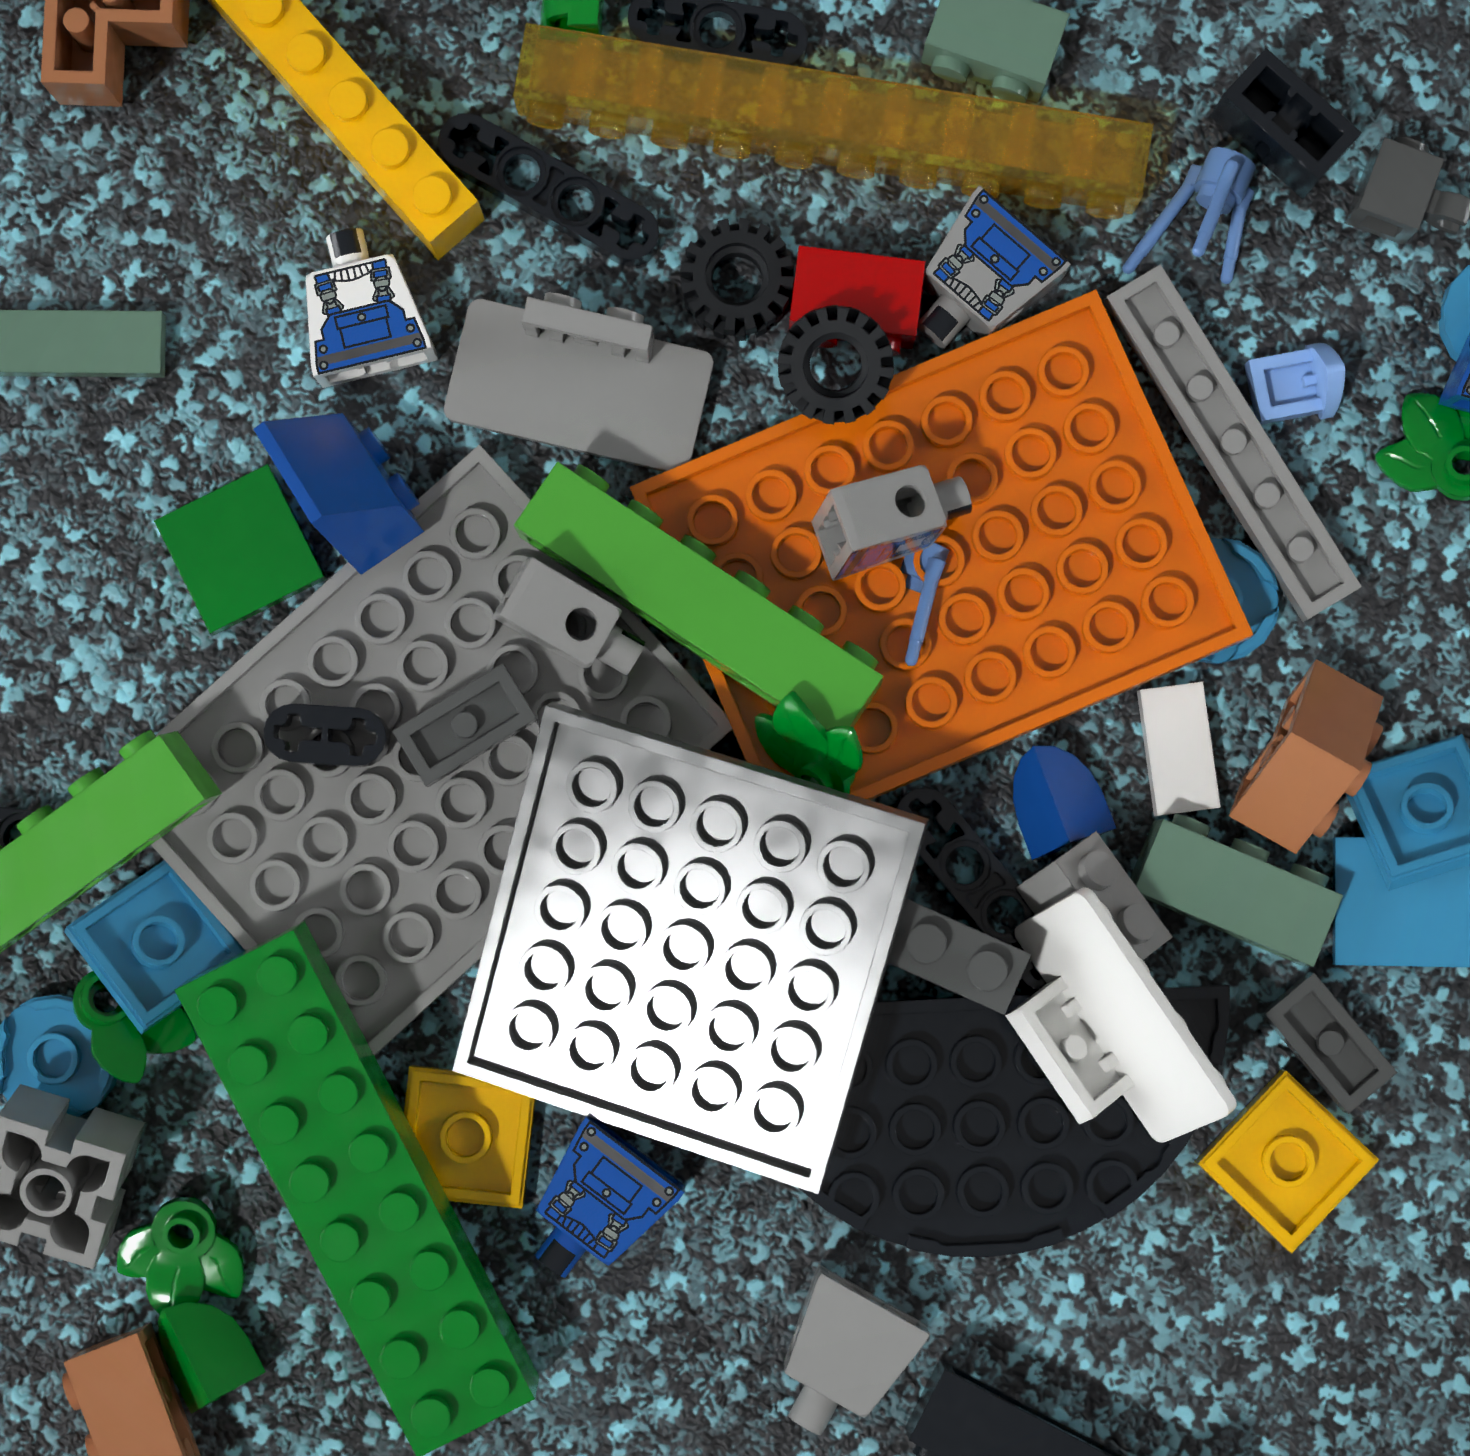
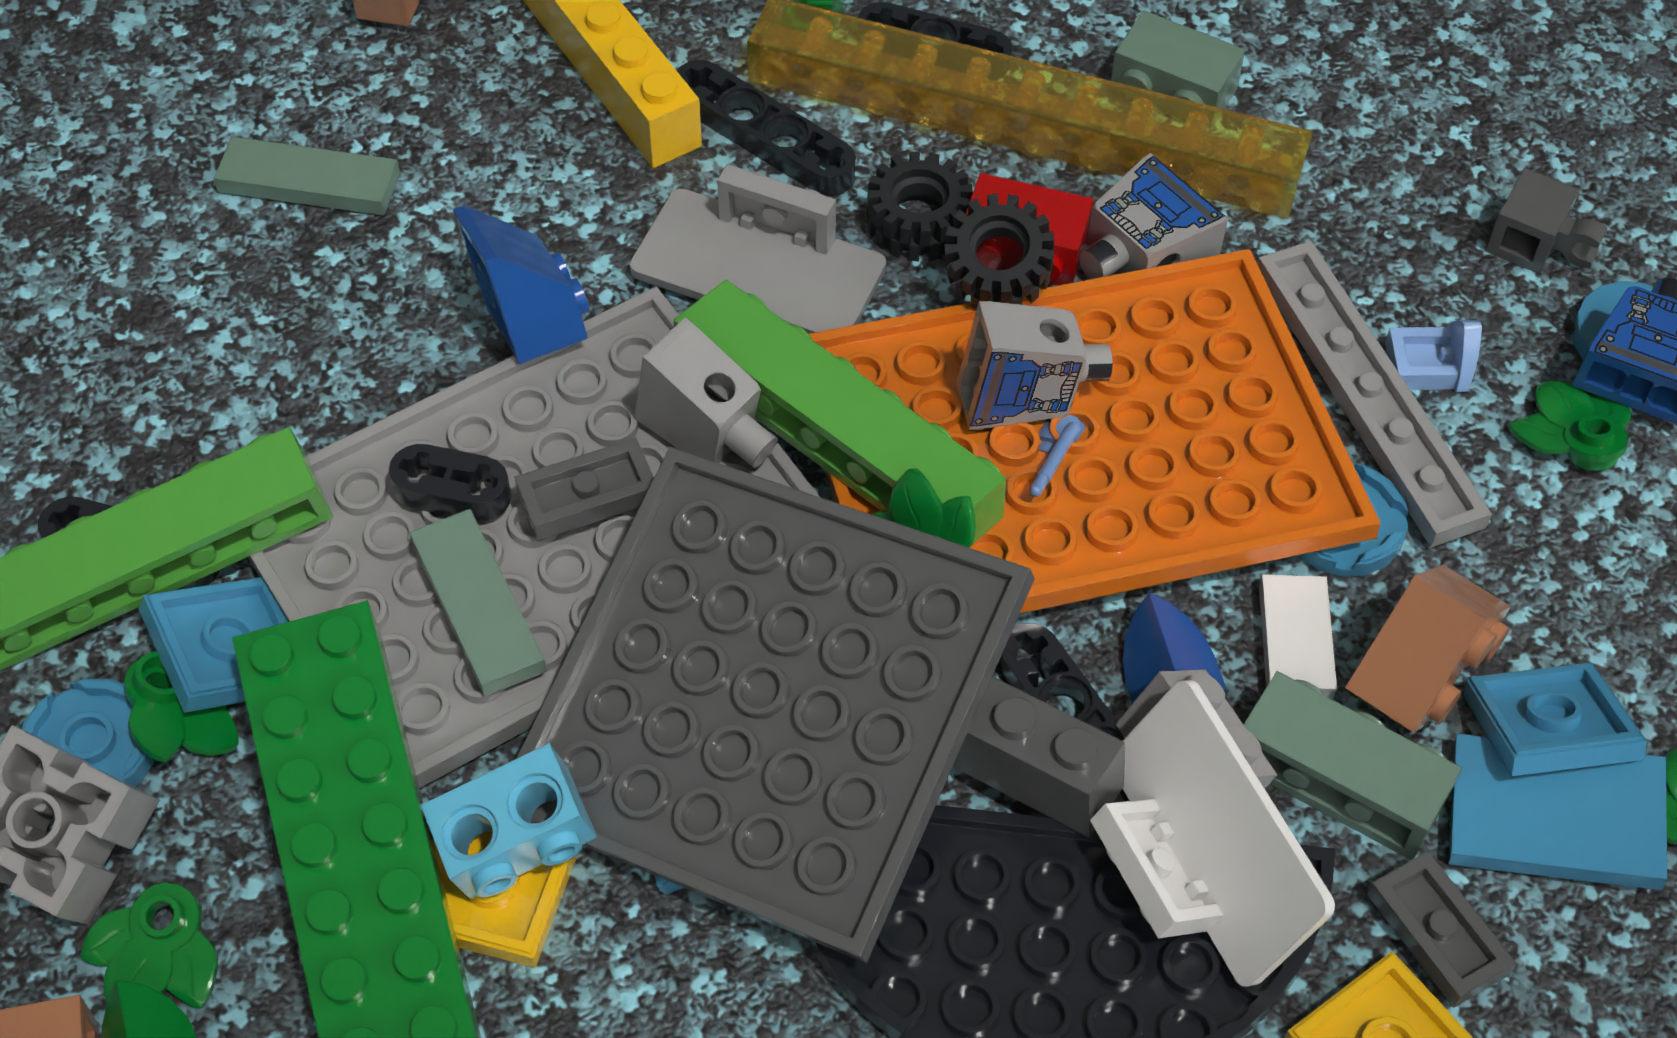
camera: 10 degrees right, 30 degrees down
green tile [154,464,327,635] -> none
torso [306,228,438,388] -> none
torso [535,1116,686,1278] -> none
medium blue plant [1122,147,1256,284] -> none
black brick [1210,48,1362,199] -> none
none -> sand green tile [409,509,547,697]
none -> medium azure brick [421,743,597,899]

